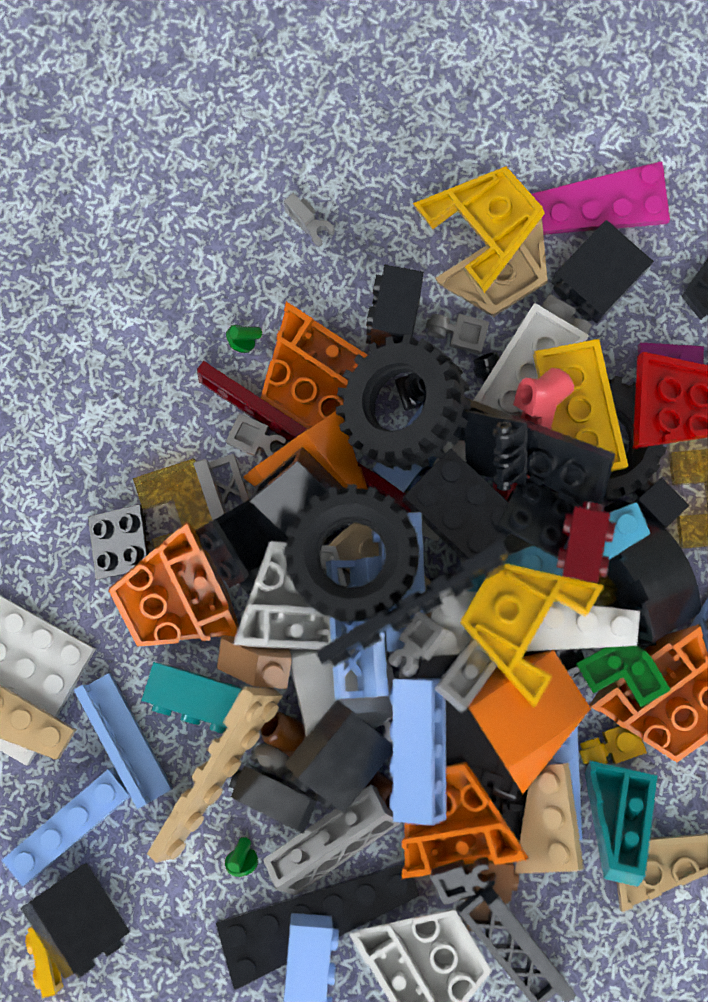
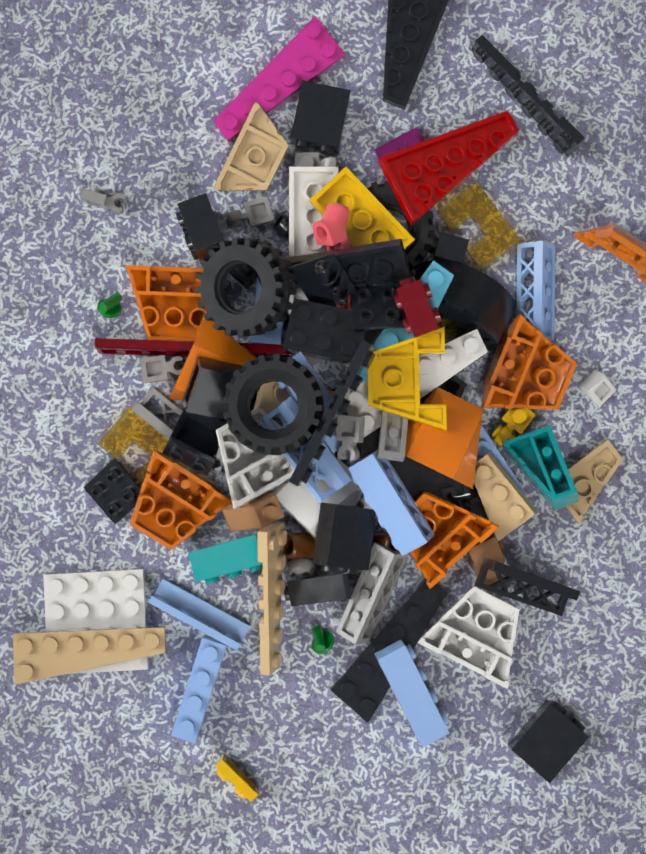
camera: 40 degrees left, 5 degrees up
black brick [20,862,130,979] -> none
yellow wing [413,166,545,294] -> none
plate [430,857,496,905] -> none
green plate [576,646,671,707] -> none

